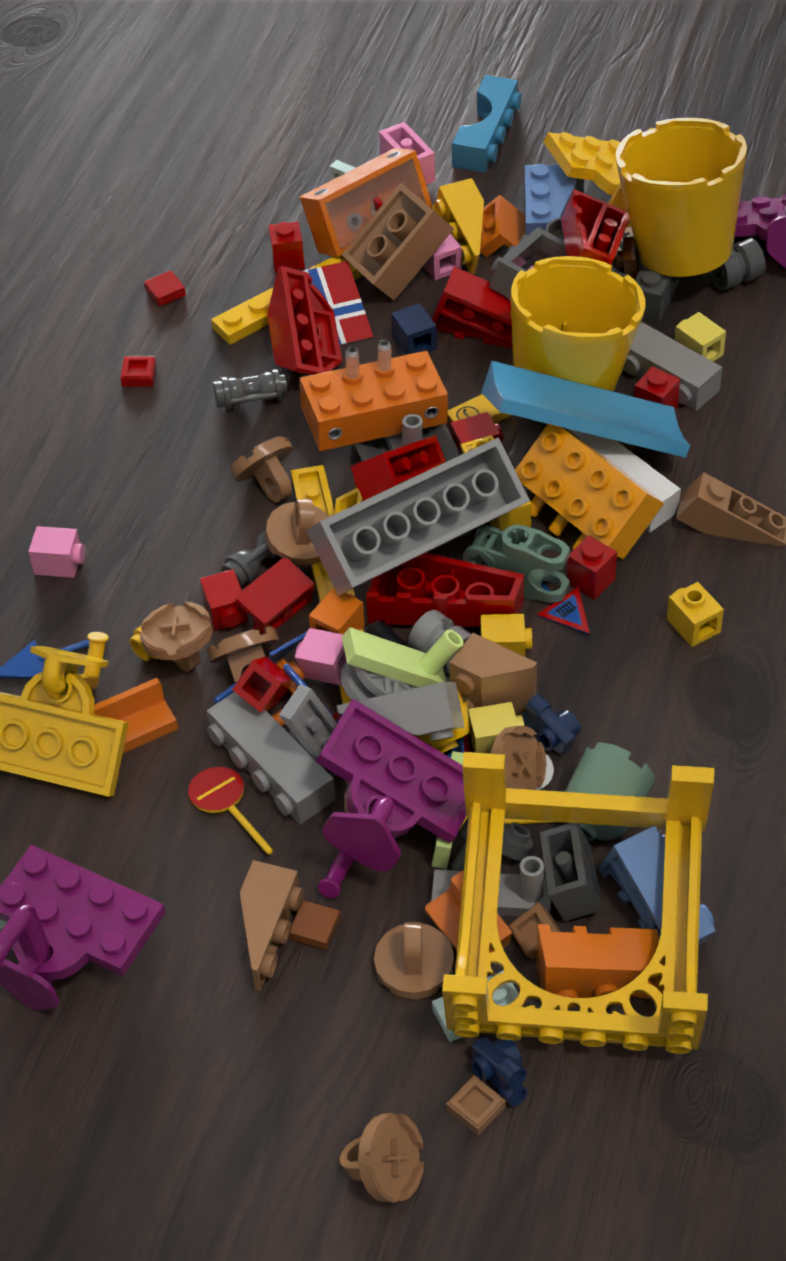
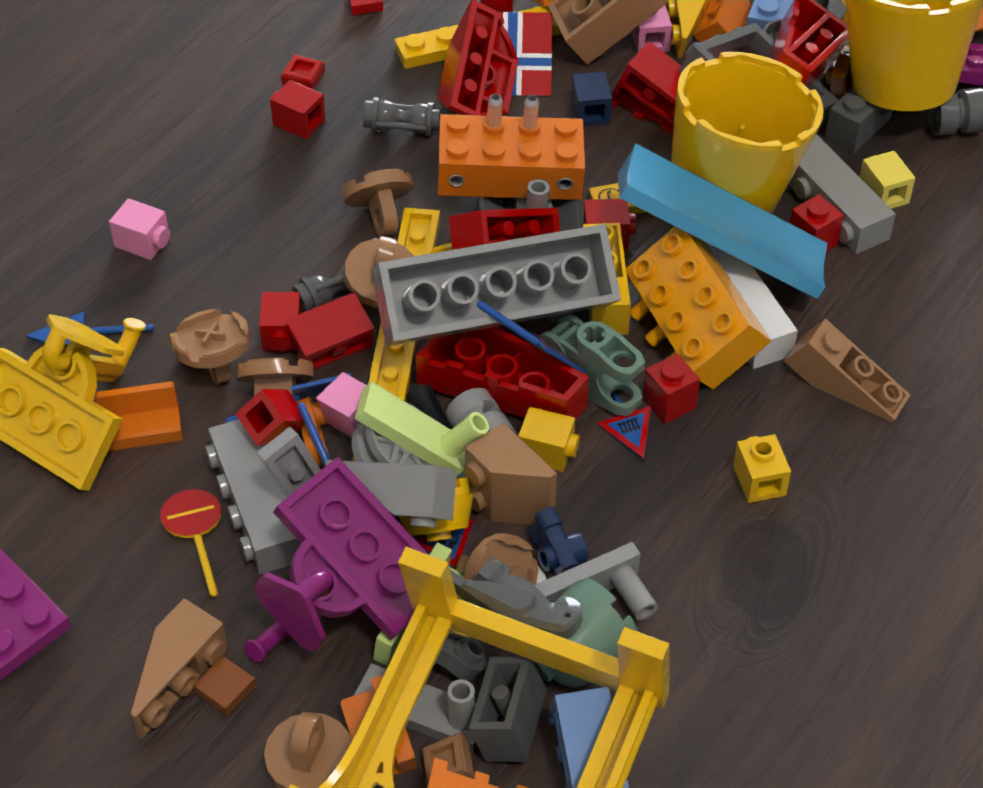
camera: 15 degrees right, 0 degrees up
orange brick [309,588,365,635] -> none
light yellow brick [468,702,524,754] -> none
none -> red brick [270,80,326,139]
none -> dark grey animal [450,557,583,639]
none -> blue piece [477,301,586,373]
none -> light grey piece [534,542,658,620]

